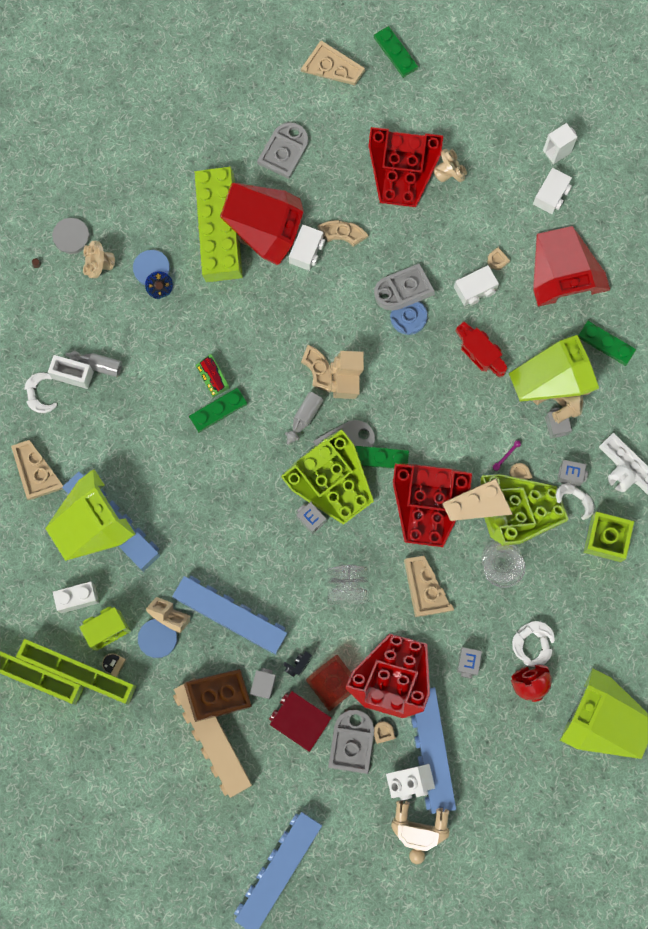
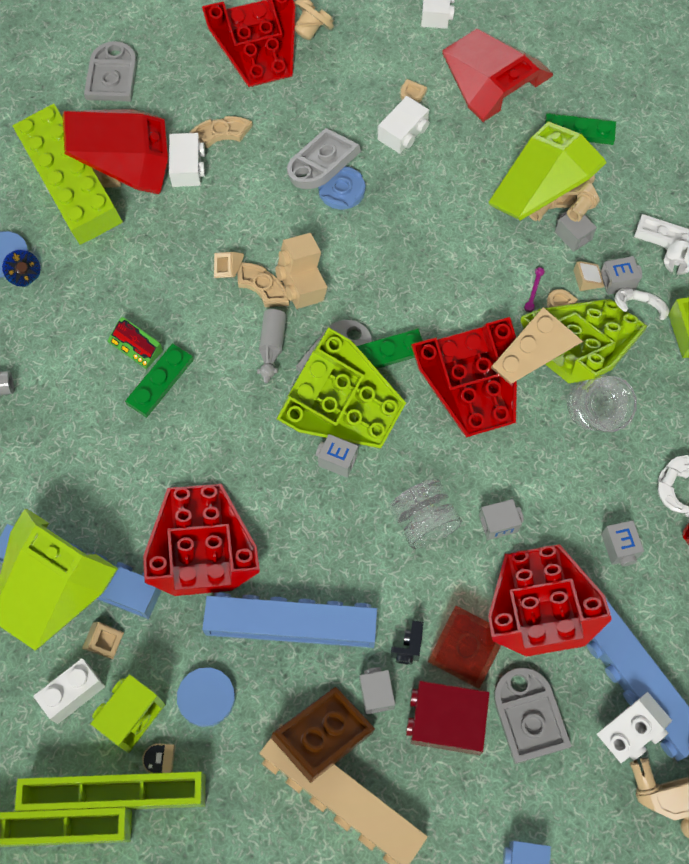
camera: 25 degrees left, 10 degrees down
tan slope [146,597,190,633] -> none
tan tile [374,721,396,744] -> none
tan wing [404,556,454,617] -> none
red hinge [455,322,508,377] -> none
none -> tan slope [82,622,124,659]
none -> red wedge [143,484,260,596]
none -> tan slope [214,252,244,278]
none -> light grey brick [479,499,524,540]
none -> slope [574,261,604,291]

